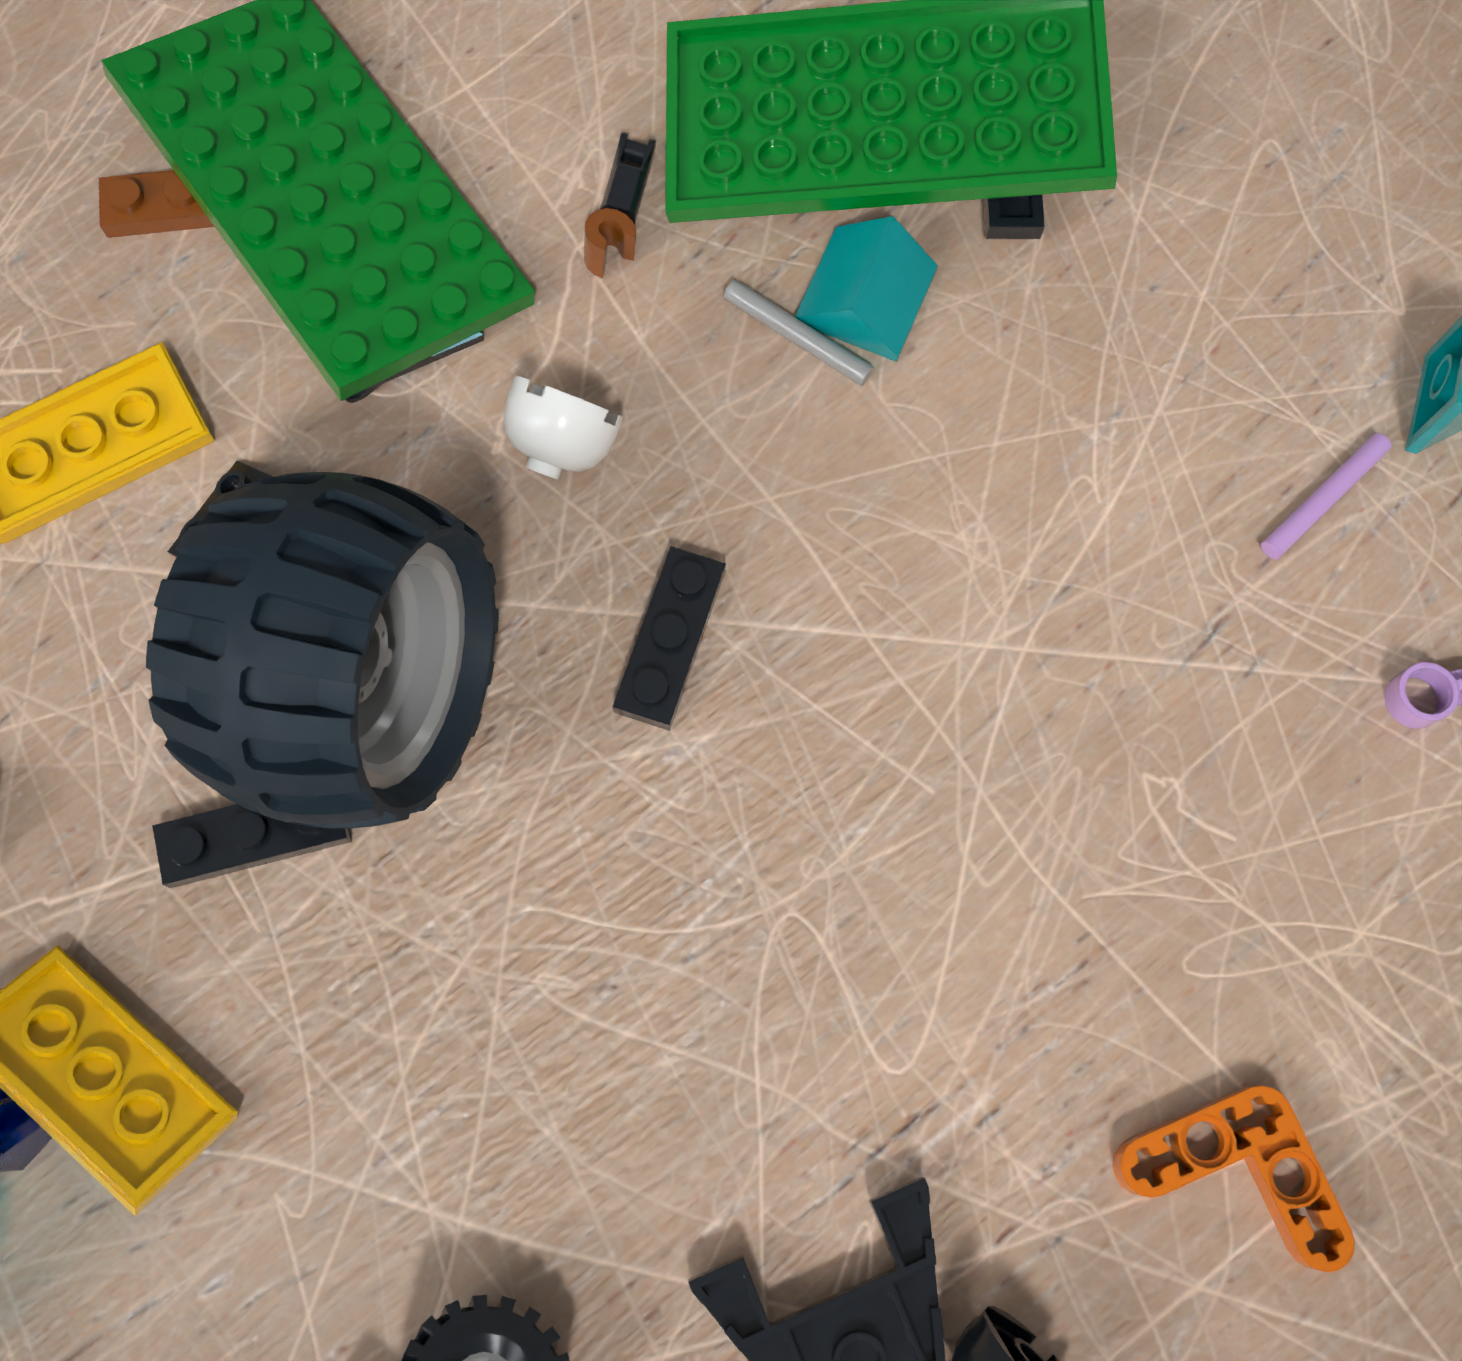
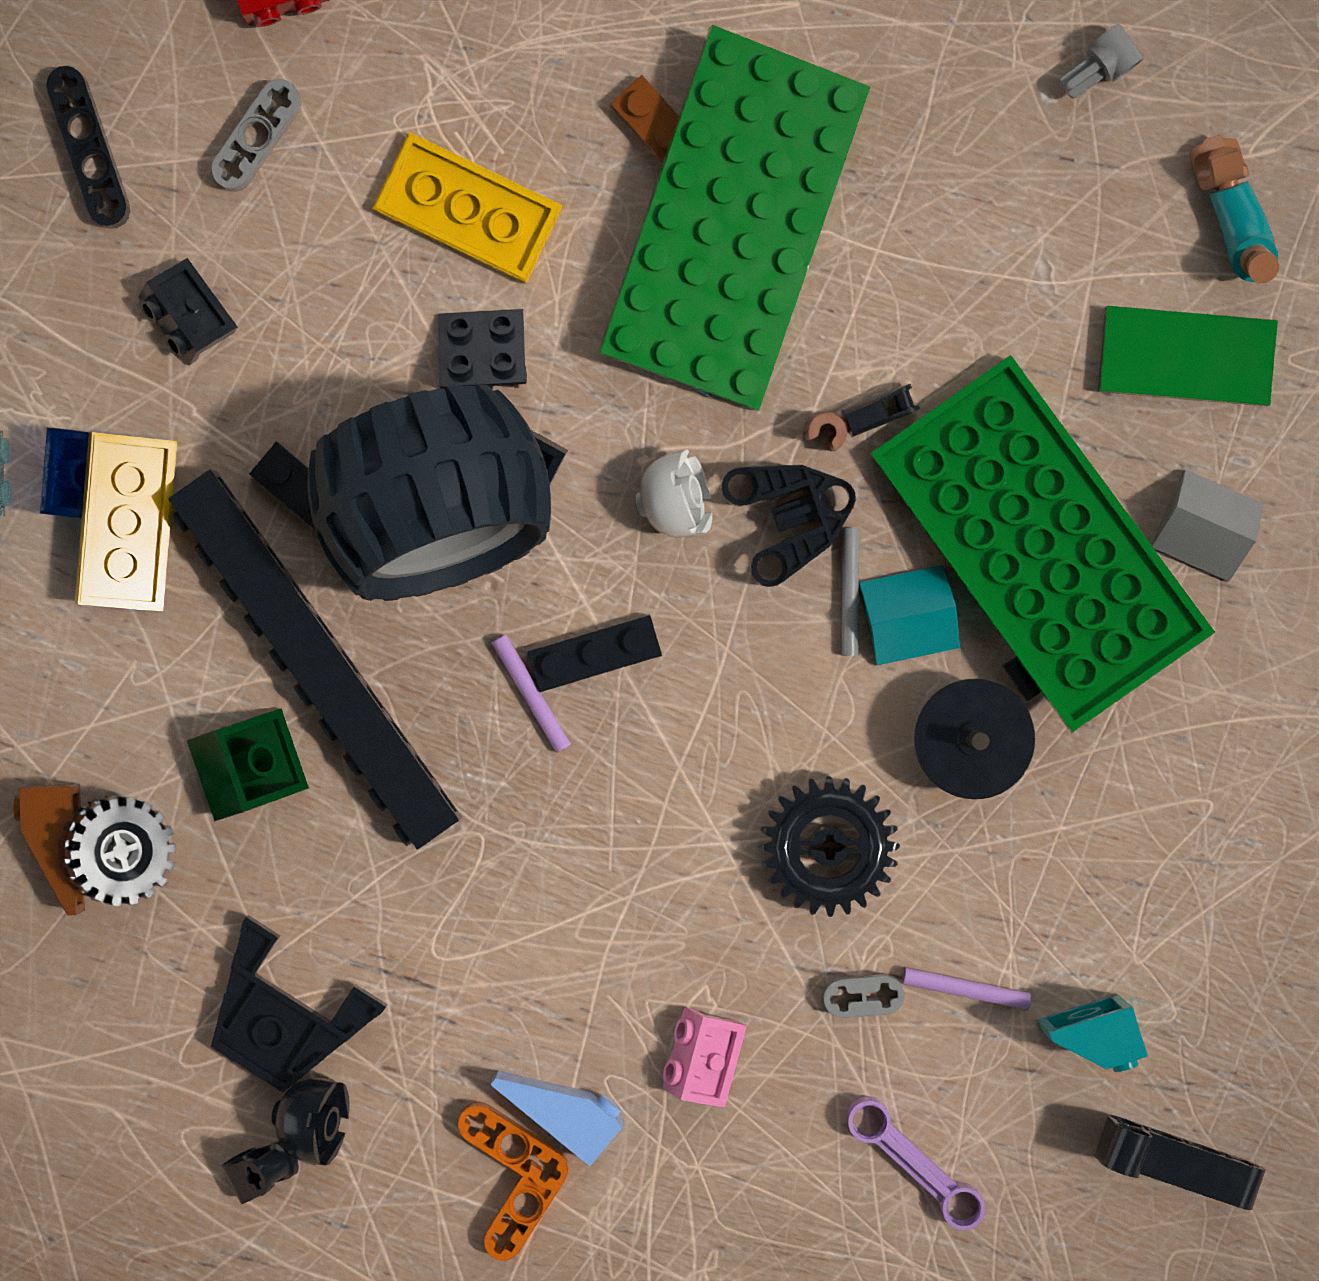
camera: 55 degrees right, 15 degrees up
none -> black brick [168,469,462,850]
none -> dark green slope [187,708,309,822]
none -> light blue slope [490,1071,623,1166]
none -> lavender bar [492,635,571,753]
none -> bright pink bracket [663,1007,747,1108]
none -> black connector [721,465,856,587]
none -> black gear [759,776,900,917]
none -> light grey beam [822,973,905,1018]
none -> black piece [914,679,1035,800]

